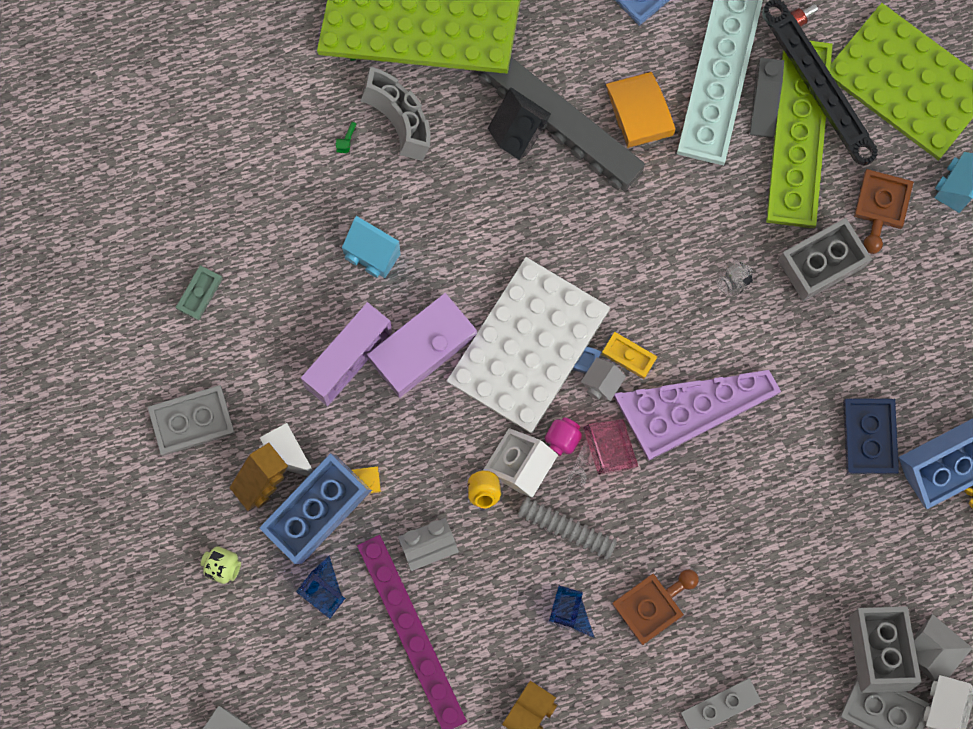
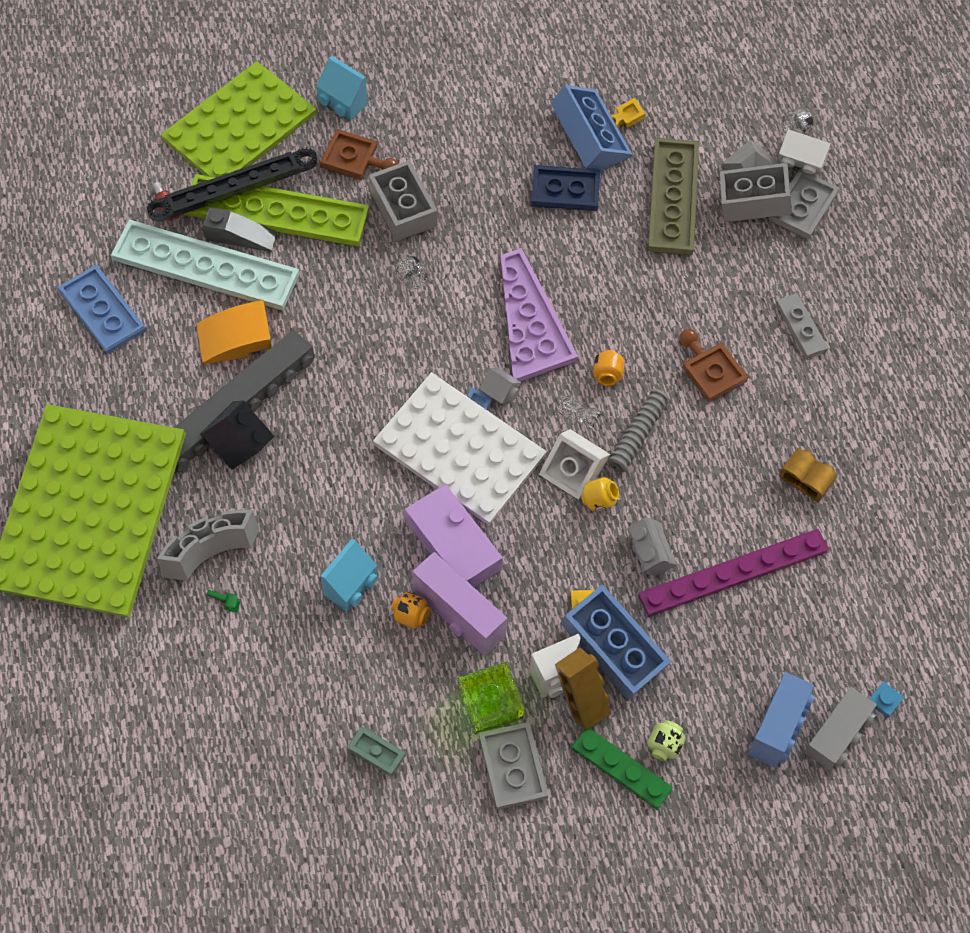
camera: 85 degrees left, 15 degrees down
clear blue slope [296,556,346,619] -> none
dark pink head [545,417,582,456] -> none
clear blue slope [547,585,595,638] -> none
clear pink tile [583,419,638,475] -> none
yellow plate [601,332,657,379] -> none
none -> light orange head [391,592,431,629]
none -> clear neon green brick [457,661,525,735]
none -> green plate [572,729,673,810]
none -> light orange head [593,350,625,386]
none -> olive plate [648,138,699,255]
none -> medium blue brick [747,672,815,768]

